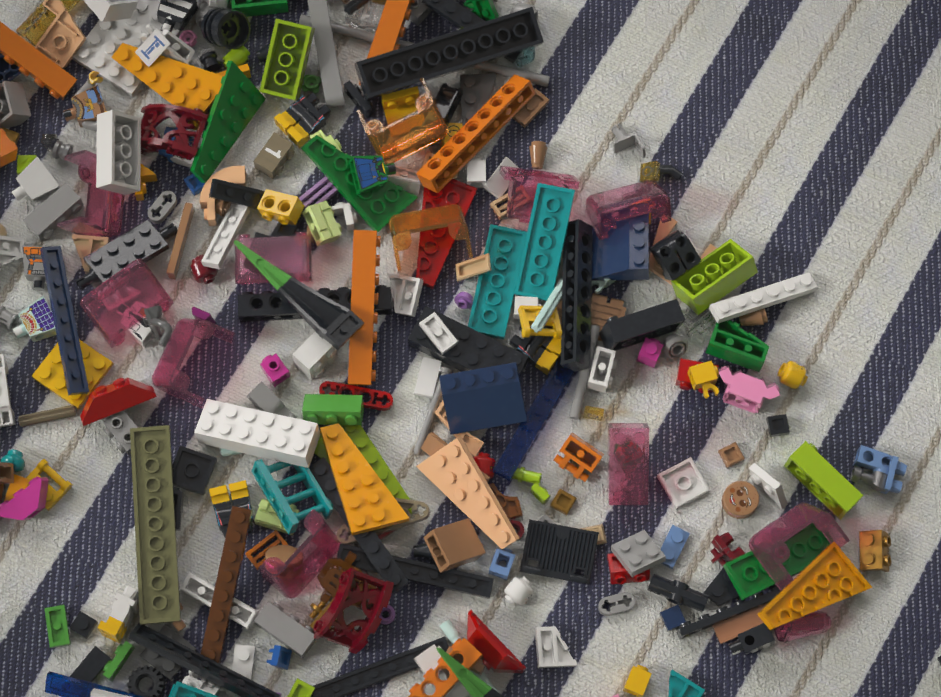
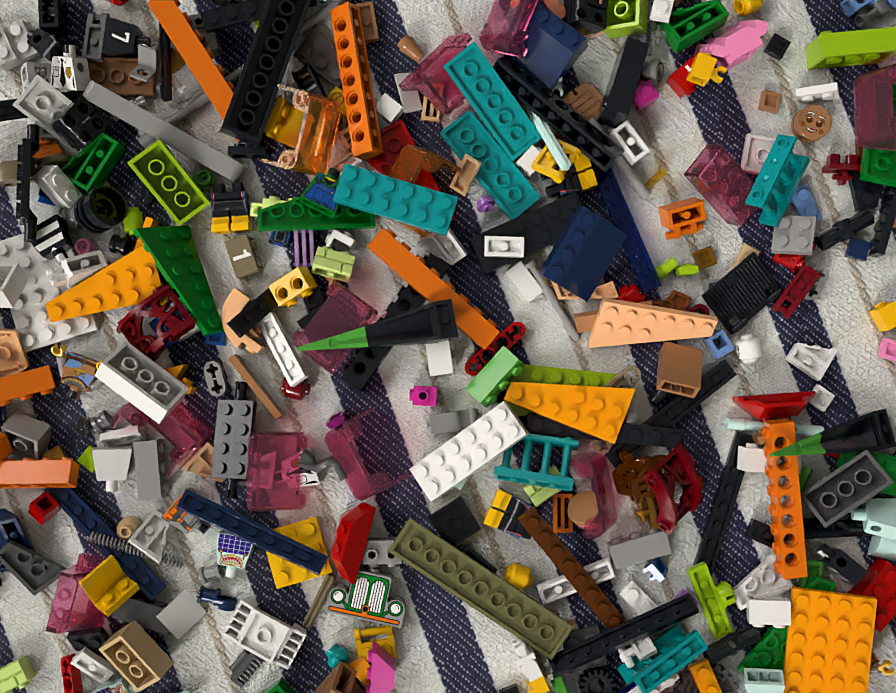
camera: 50 degrees left, 15 degrees up
white sticker [135,29,171,67] -> none
none -> white plate [100,425,145,447]
none -> tile [269,231,293,248]
none -> brick [325,566,406,628]
none -> teal plate [333,163,458,236]
none -> yellow head [503,563,533,591]
none -> teal fence [745,134,810,228]
none -> dark red plate [772,264,821,319]
none -> white plate [810,385,835,411]

